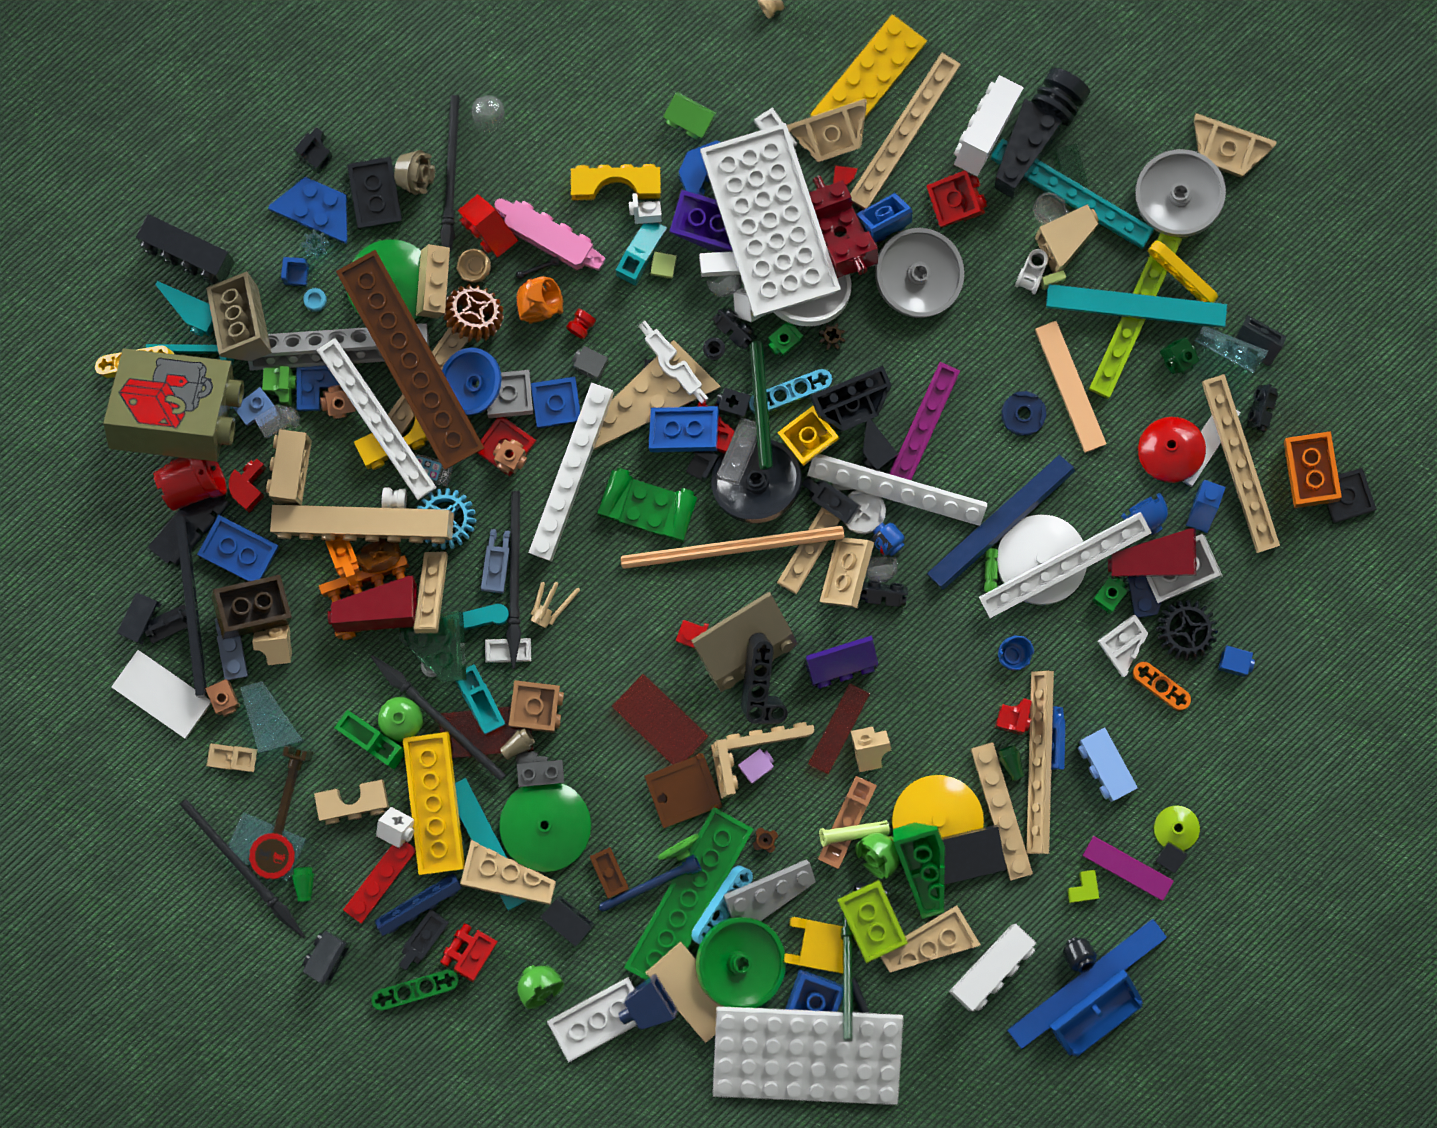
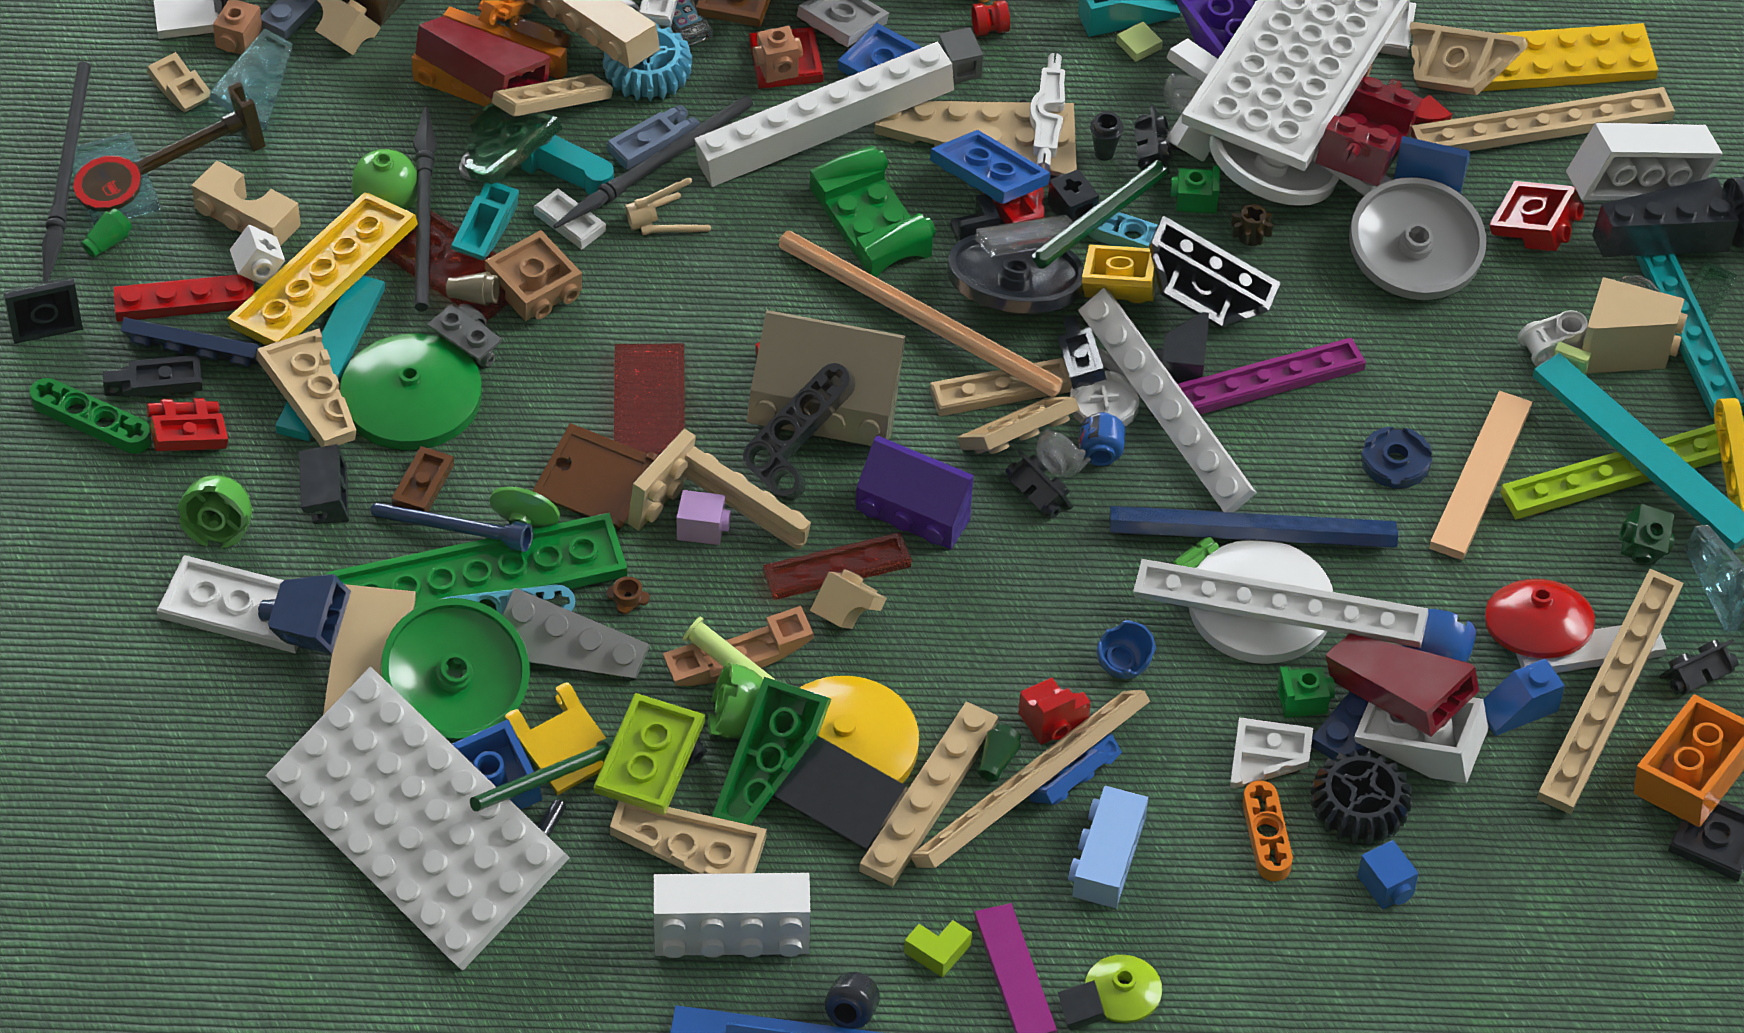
camera: 45 degrees right, 30 degrees down
green slope [334,709,405,770] -> none

